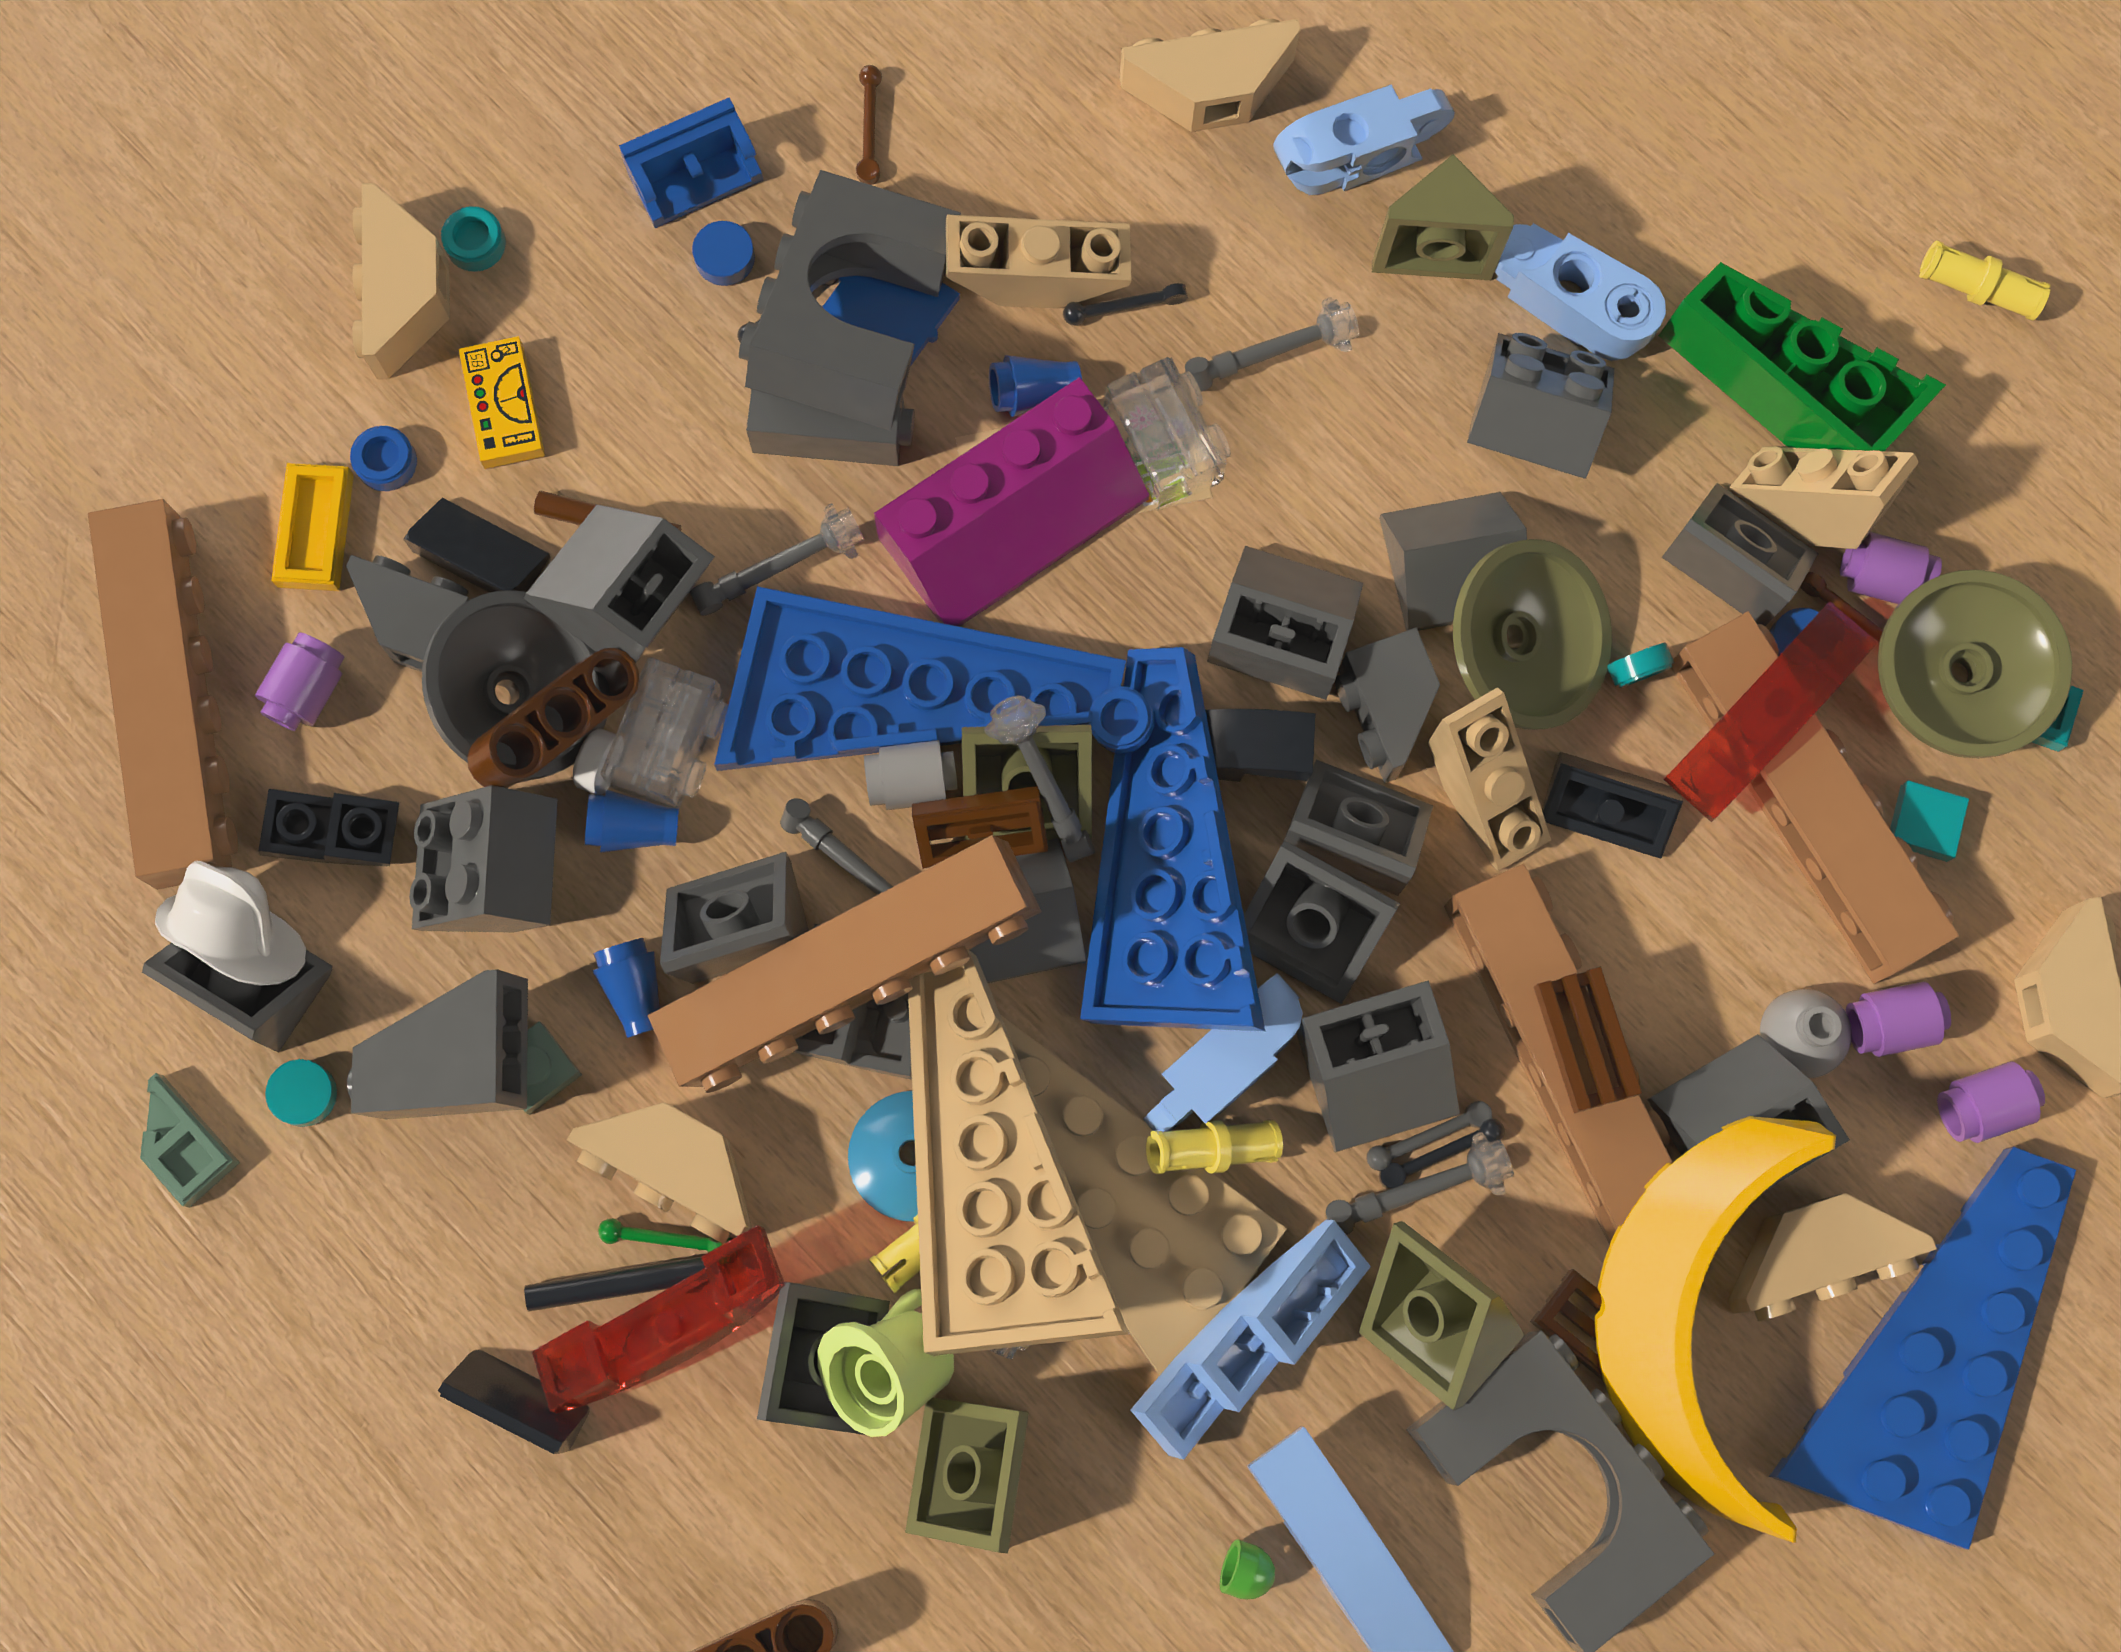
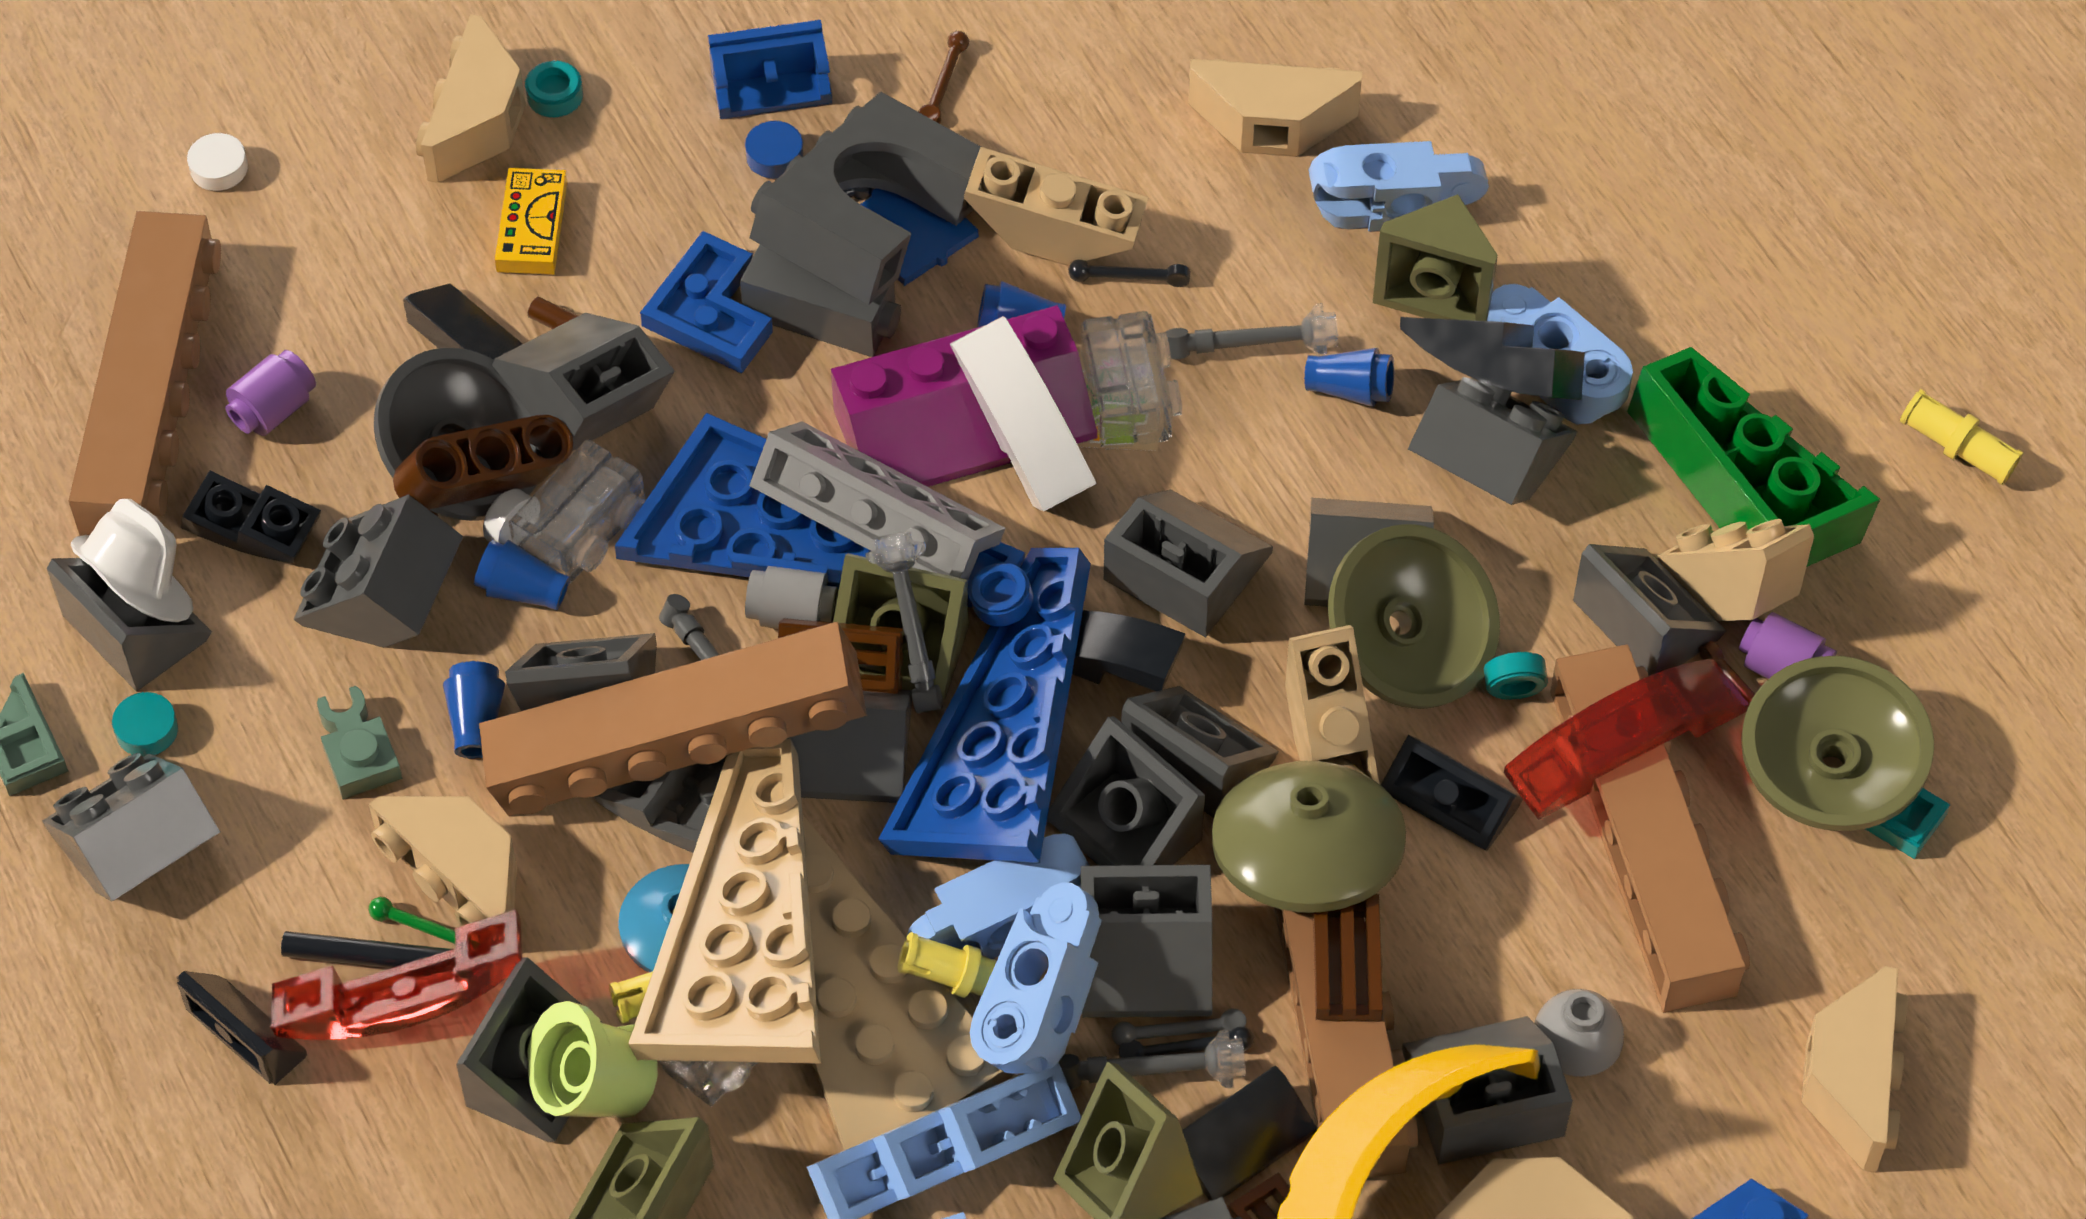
camera: 20 degrees right, 20 degrees down
yellow tile [271,463,354,591] -> none
dark grey slope [346,555,470,672] -> none
dark grey slope [347,969,528,1120] -> none
blue tile [350,426,417,491] -> none
dark grey piece [690,503,865,616] -> none
dark grey slope [1335,627,1440,783] -> none
medium lavender brick [1845,981,1951,1057] -> none
teal tile [1890,780,1969,862] -> none
medium lavender brick [1937,1061,2045,1143] -> none
none -> slope [42,753,220,901]
none -> white tile [187,133,248,191]
none -> blue plate [640,231,773,374]
none -> light grey fence [749,421,1006,580]
none -> white slope [950,316,1097,512]
none -> light blue piece [970,882,1102,1074]
none -> black slope [1182,1066,1317,1201]
none -> olive dish [1212,761,1406,913]
none -> blue cone [1304,348,1394,407]
none -> black slope [1400,317,1585,400]

